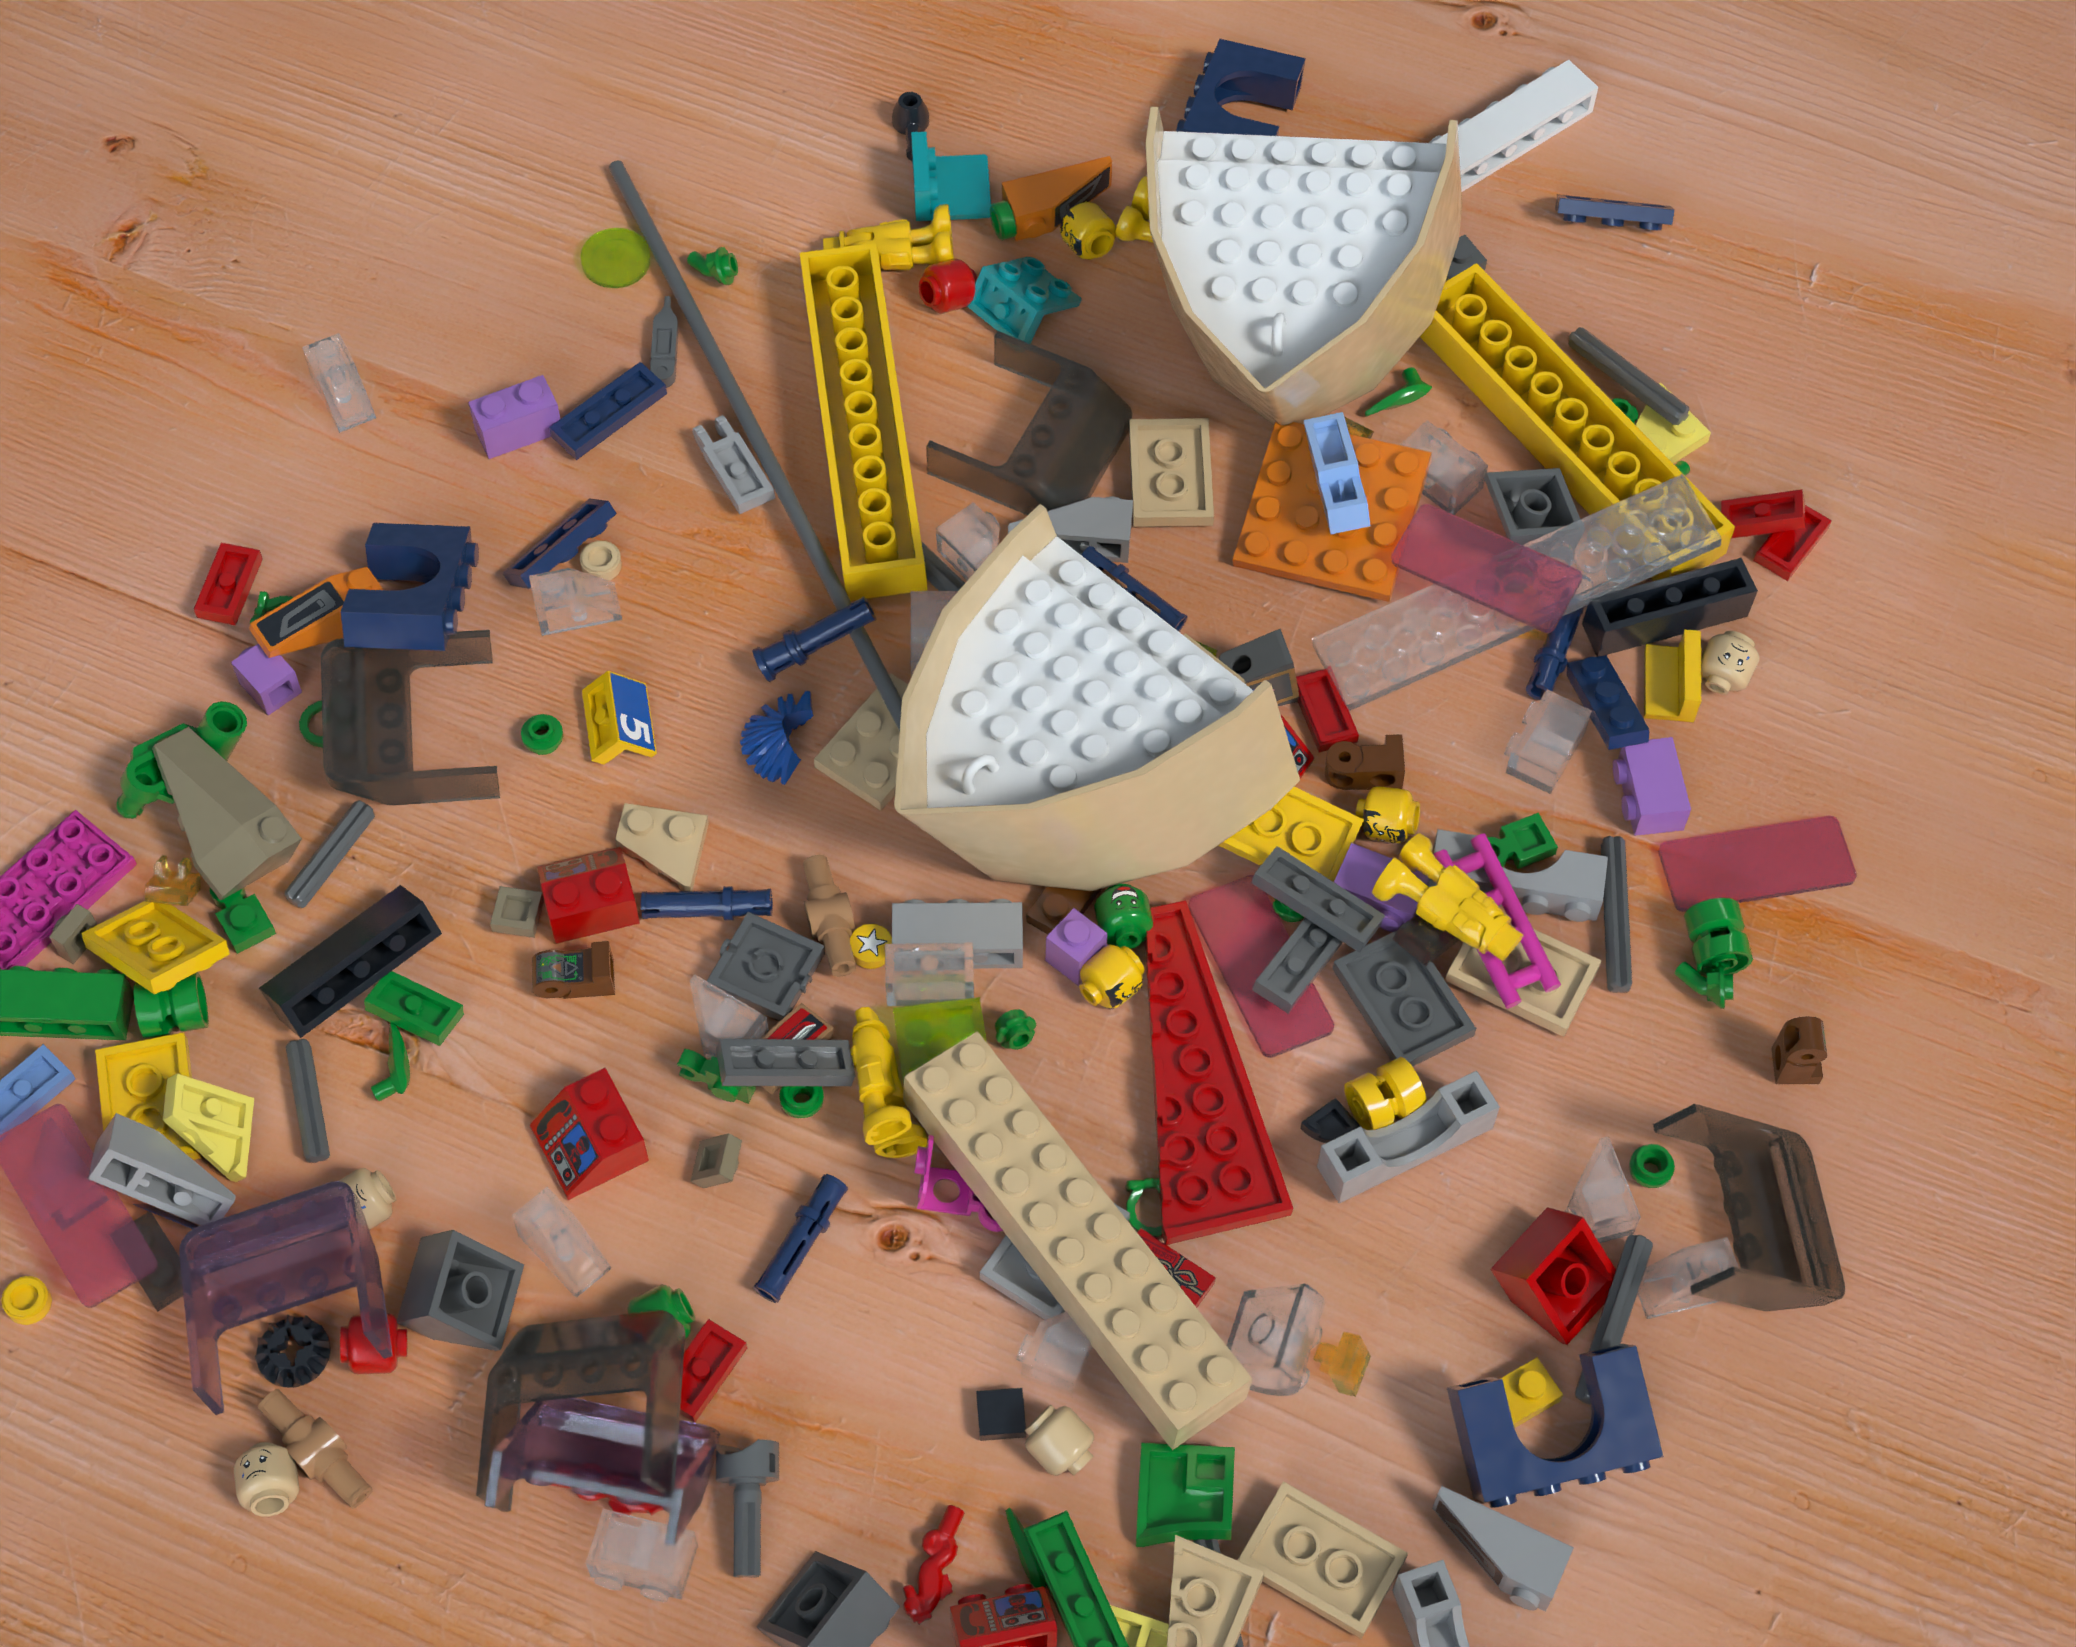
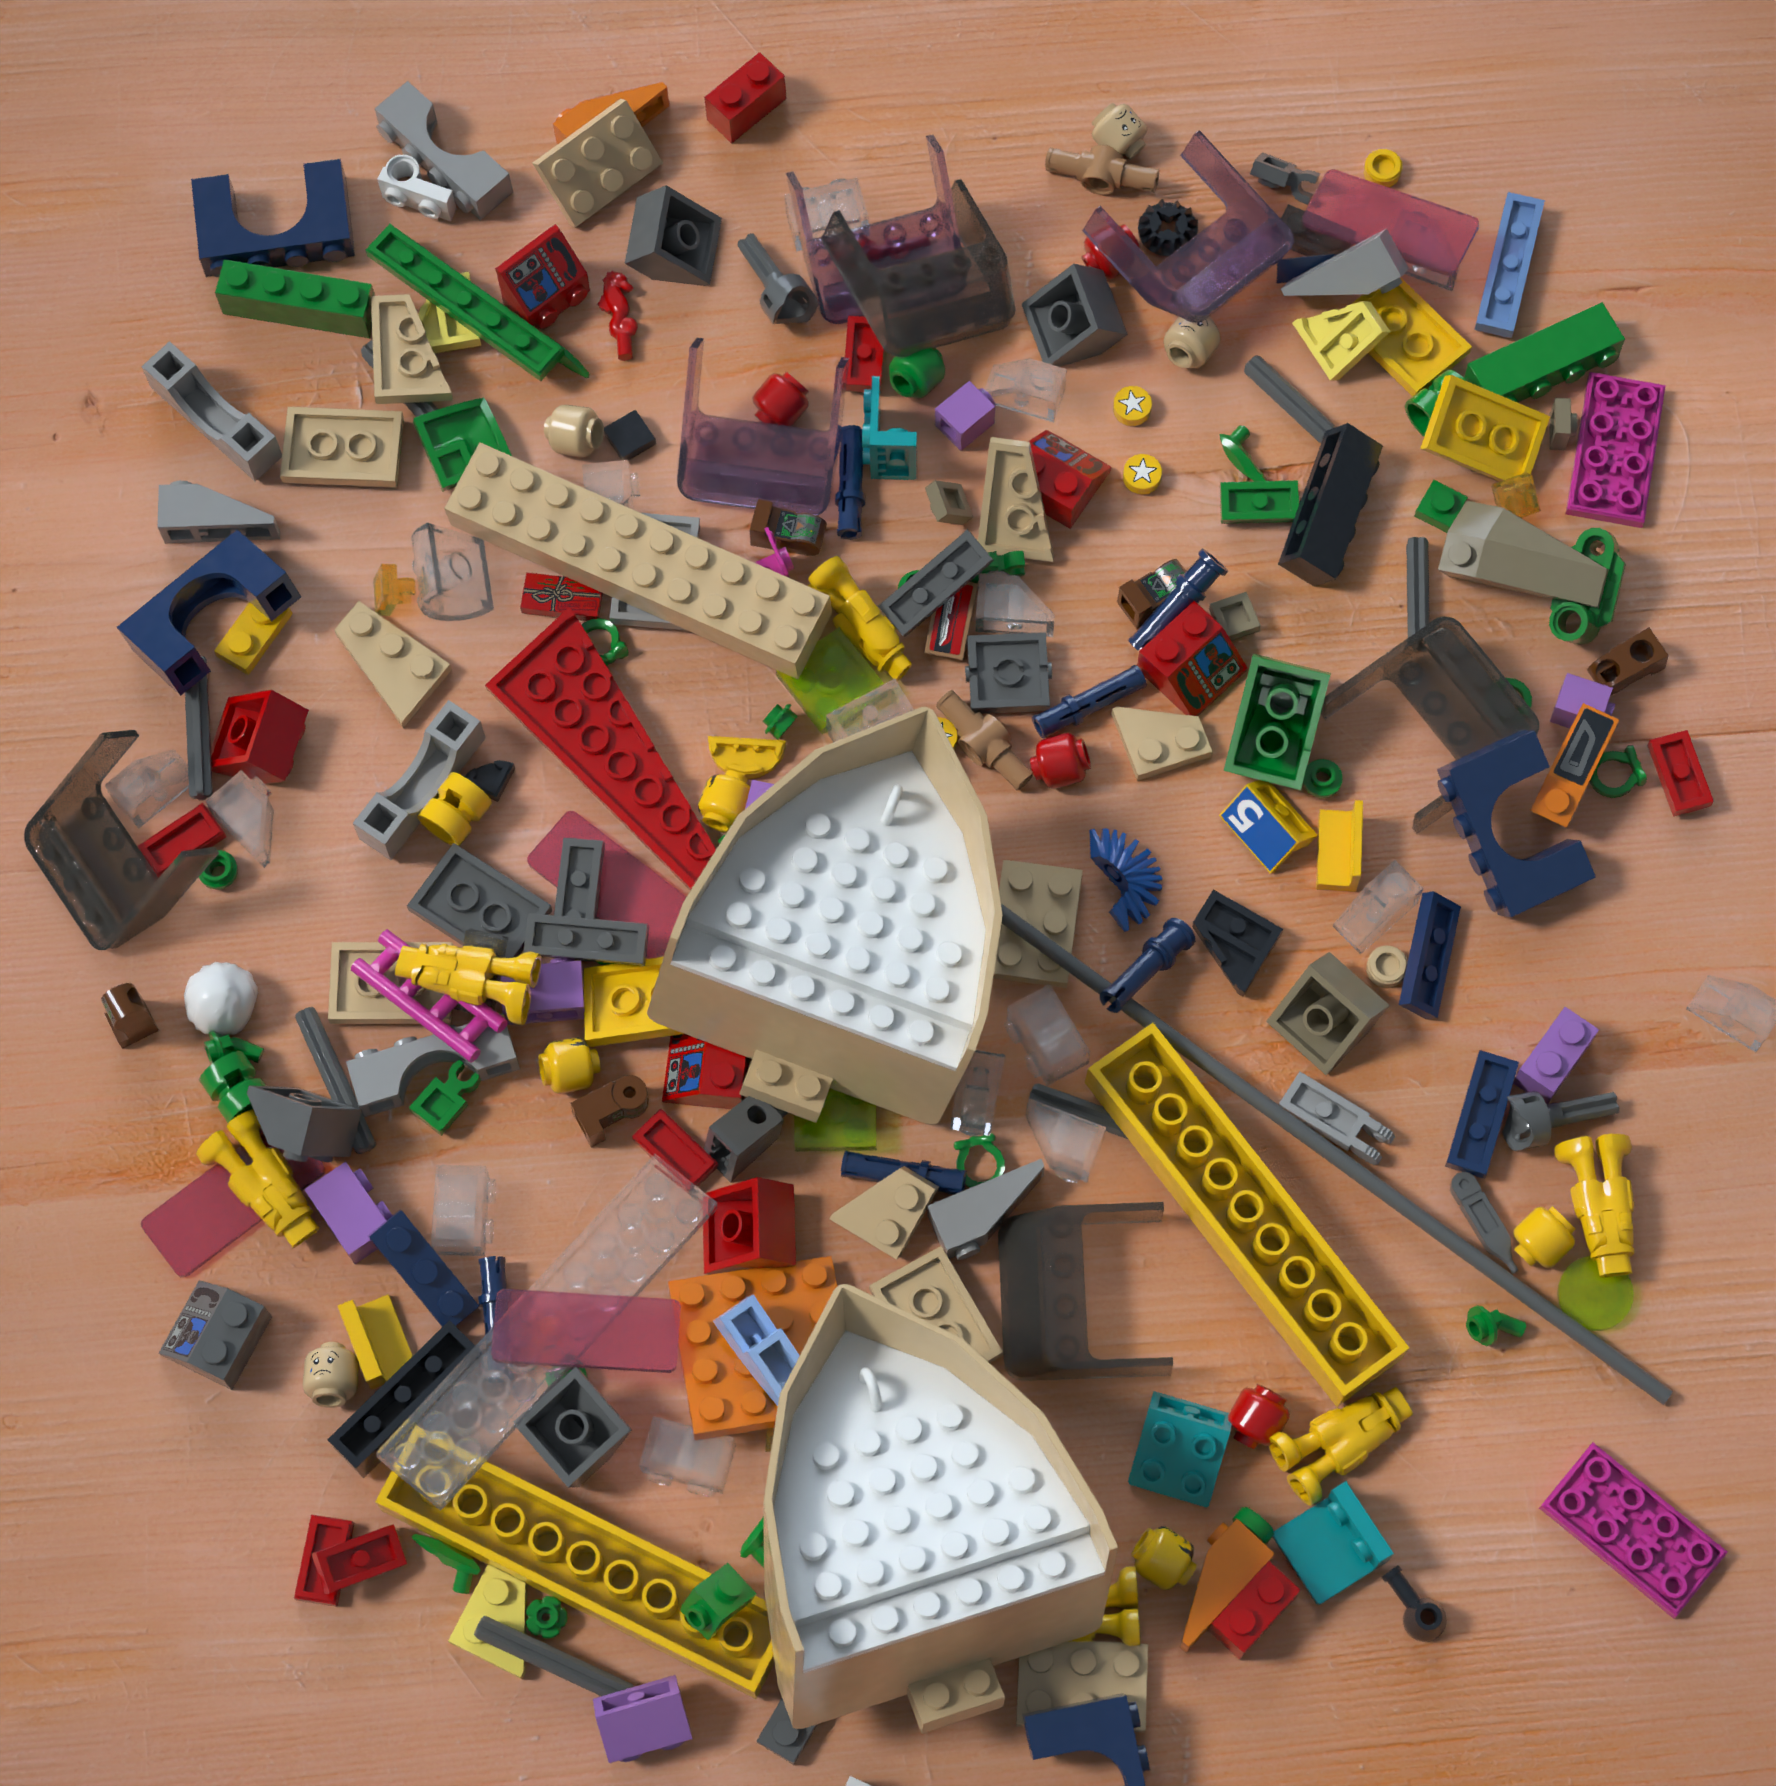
camera: 155 degrees right, 10 degrees up
none -> red tile [137,803,227,881]
none -> dark grey slope [159,1280,272,1390]
none -> white hair [184,962,258,1036]
none -> yellow piece [196,1109,320,1248]
none -> dark grey slope [247,1085,362,1162]
none -> tan wing [334,601,452,729]
none -> medium lavender brick [593,1675,692,1763]
none -> clear purple windscreen [677,338,849,515]
none -> green bracket [680,1563,756,1640]
none -> red slope [702,1177,796,1275]
none -> yellow tile [708,736,787,779]
none -> reddish brown leg [750,499,827,556]
none -> red head [752,372,809,430]
none -> tan wing [830,1166,939,1260]
none -> teal bracket [862,376,917,480]
none -> medium lavender brick [935,381,996,451]
none -> tan wing [978,437,1054,562]
none -> red head [1030,733,1091,789]
none -> yellow tile [1113,386,1152,426]
none -> yellow tile [1123,454,1162,495]
none -> dark blue pin [1128,548,1228,651]
none -> black wing [1192,889,1283,997]
none -> red brick [1208,1561,1301,1660]
none -> green piece [1223,654,1331,790]
none -> dark grey plate [1250,152,1320,205]
none -> dark tan slope [1266,952,1390,1075]
none -> yellow panel [1316,800,1363,892]
none -> dark grey piece [1502,1091,1620,1151]
none -> yellow head [1513,1206,1576,1268]
none -> dark pink tile [1539,1442,1728,1619]
none -> yellow piece [1554,1134,1635,1278]
none -> reddish brown leg [1587,627,1669,696]

